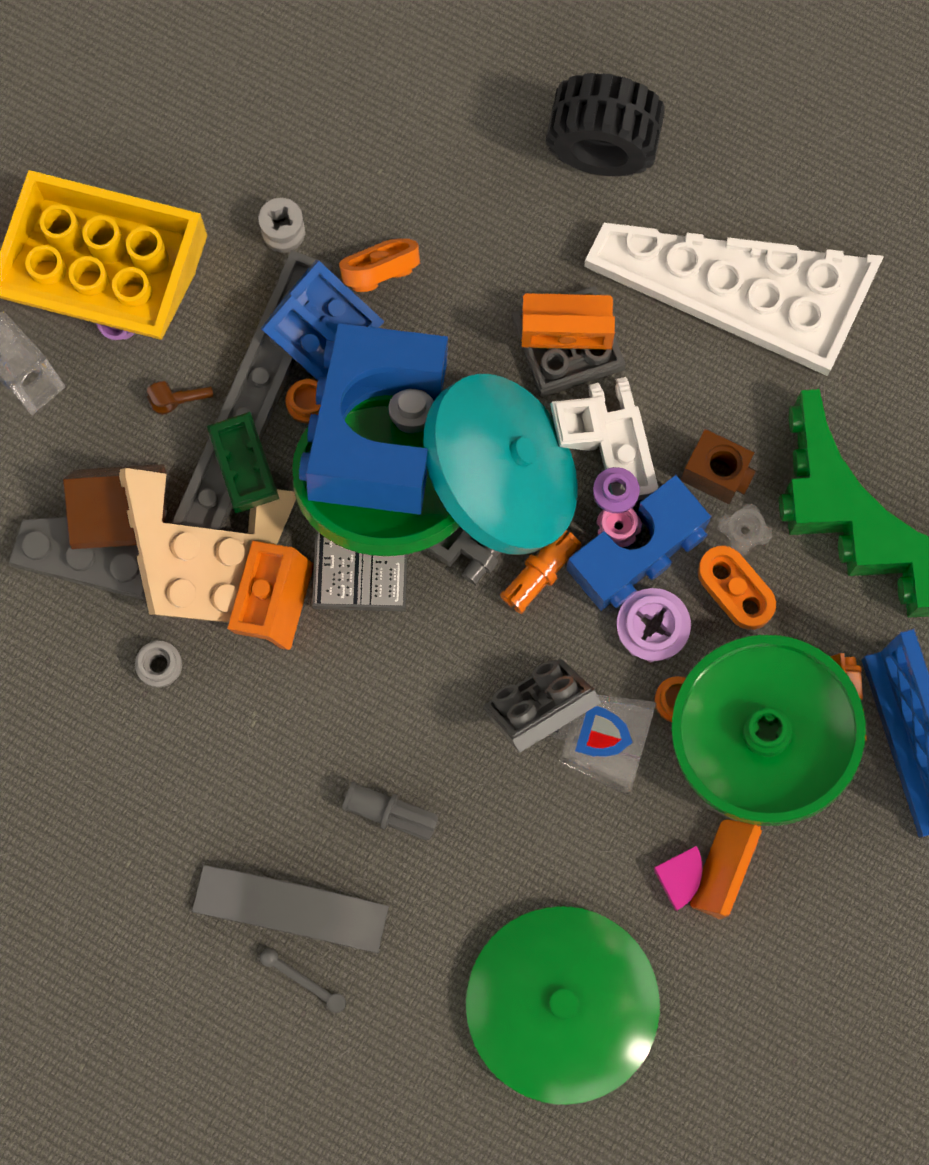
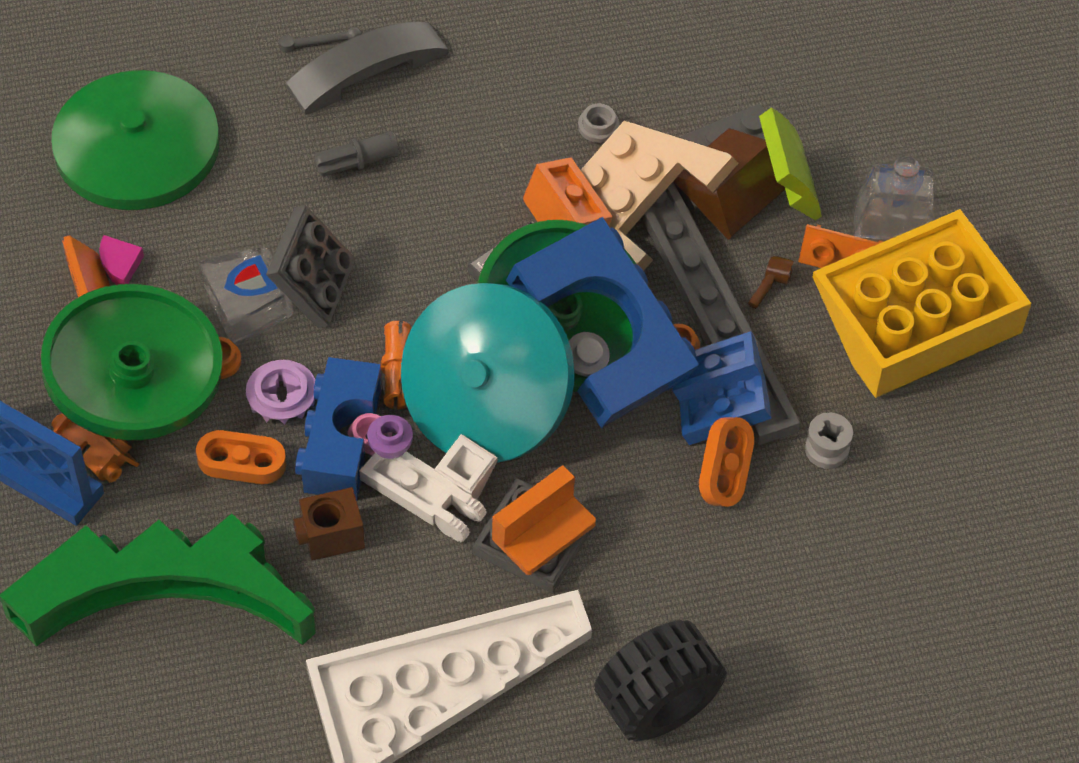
camera: 135 degrees right, 20 degrees down
dark green plate [207,412,280,513] -> none
clear plate [718,504,772,556] -> none
none -> lime slope [759,107,822,221]
none -> orange hinge [798,224,883,268]

